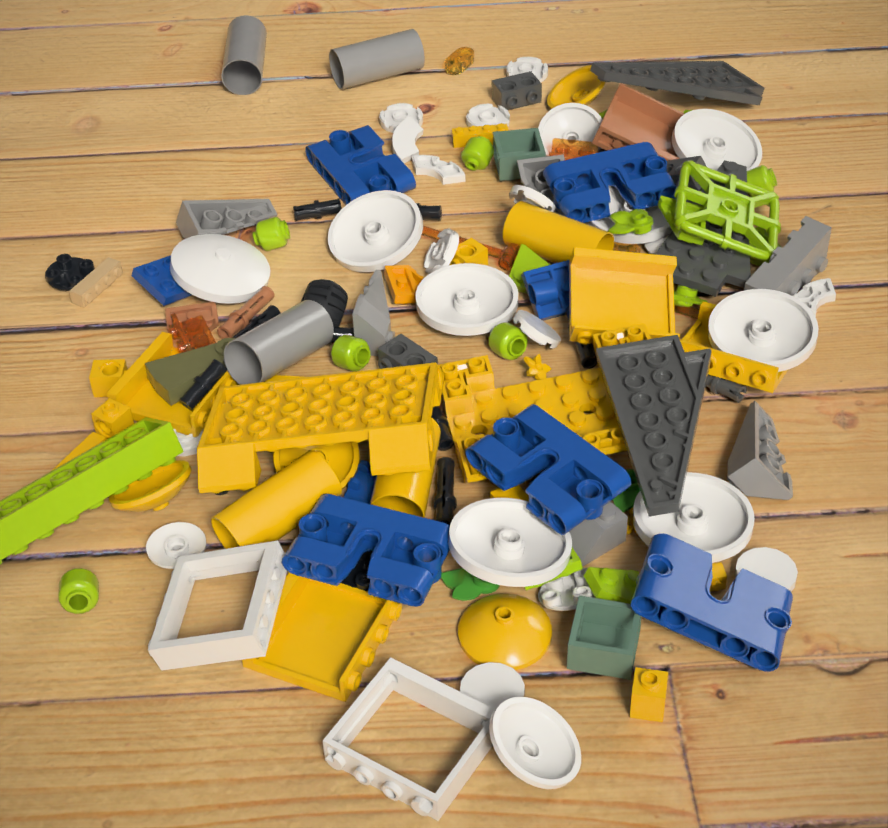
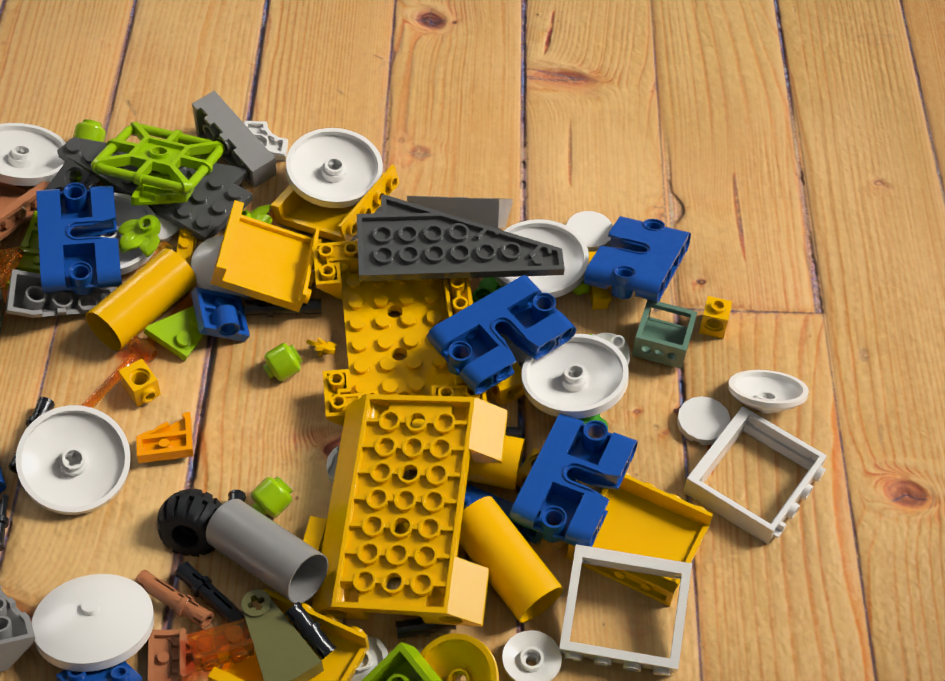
camera: 90 degrees left, 10 degrees up
lime head [253,217,290,251] -> none
light grey wedge [352,270,395,356] -> none
dark grey brick [378,334,438,369] -> none
white dish [416,263,518,336] -> none
white tile [424,228,459,274] -> none
yellow dish [458,594,552,670] -> none
white tile [509,185,556,212] -> none
white tile [513,310,561,349] -> none
lime wing [583,567,639,604] -> none

